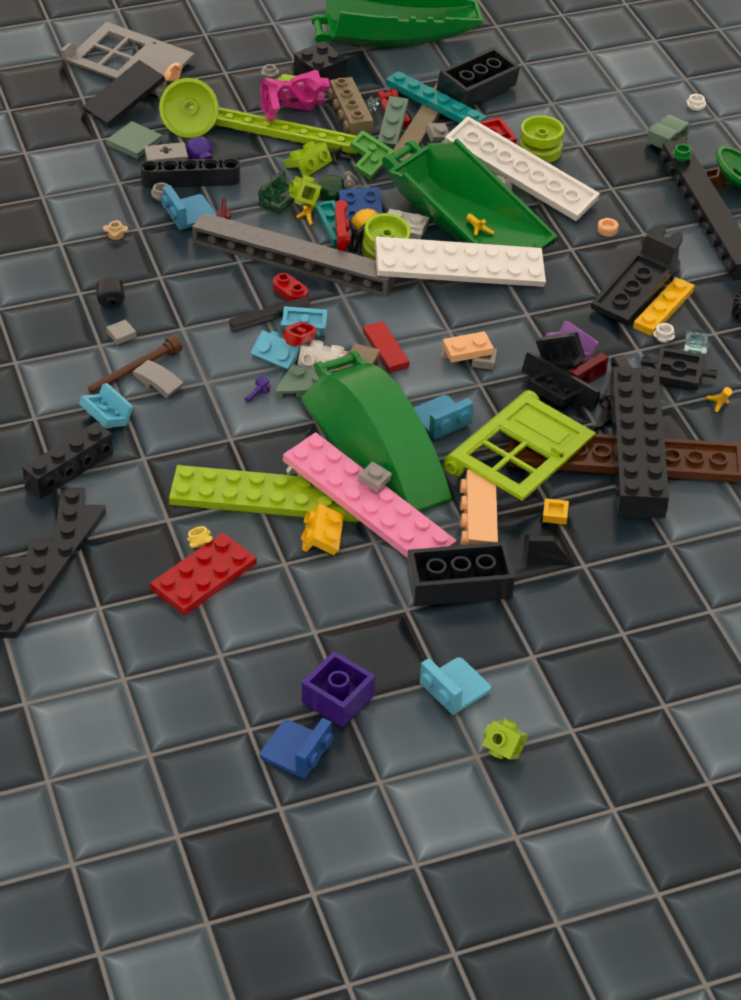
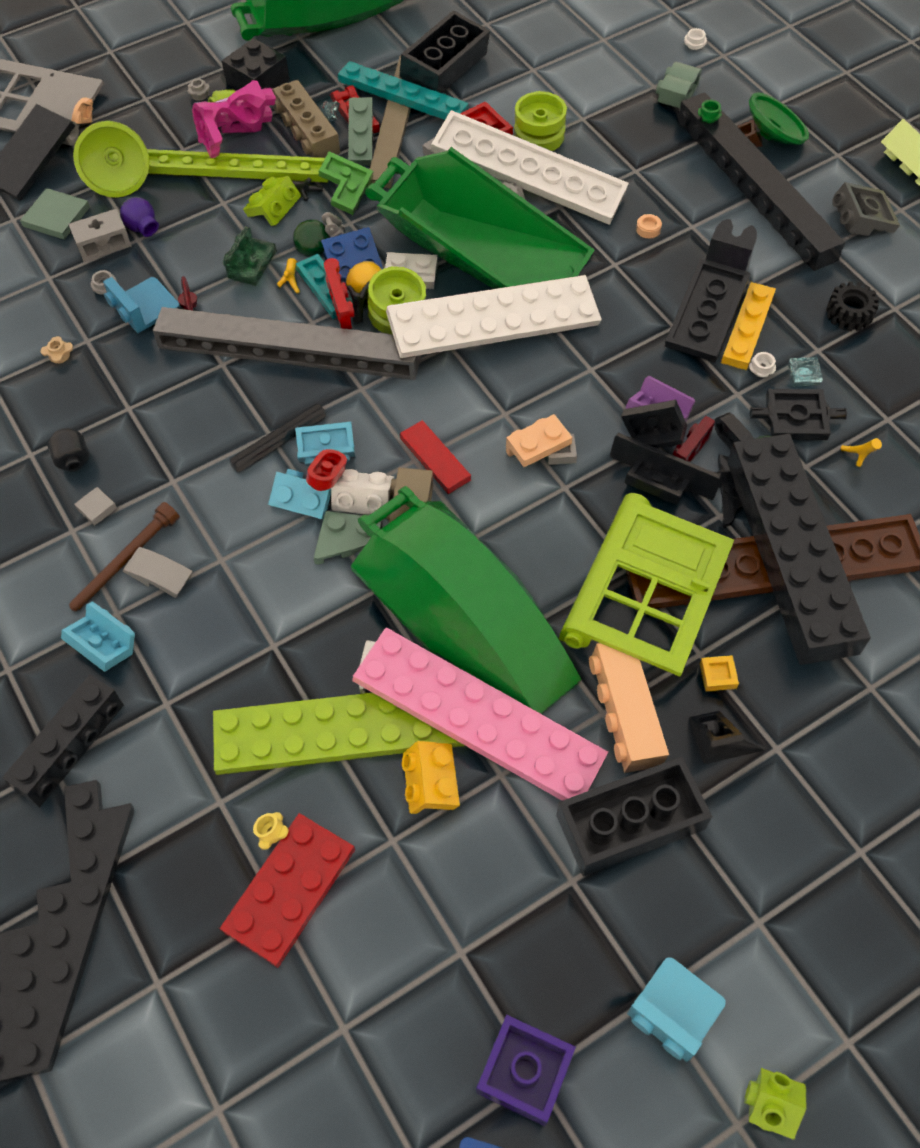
camera: 10 degrees left, 15 degrees up
black beam [140,158,240,188] -> none
dark purple hand [245,375,271,402] -> none
red plate [273,273,308,301] -> none
lime brick [289,175,321,206] -> none
light grey plate [358,461,392,493] -> none
dark azure bracket [414,395,474,440] -> none
light grey plate [425,123,449,143] -> none
yellow bar [466,213,494,236] -> none

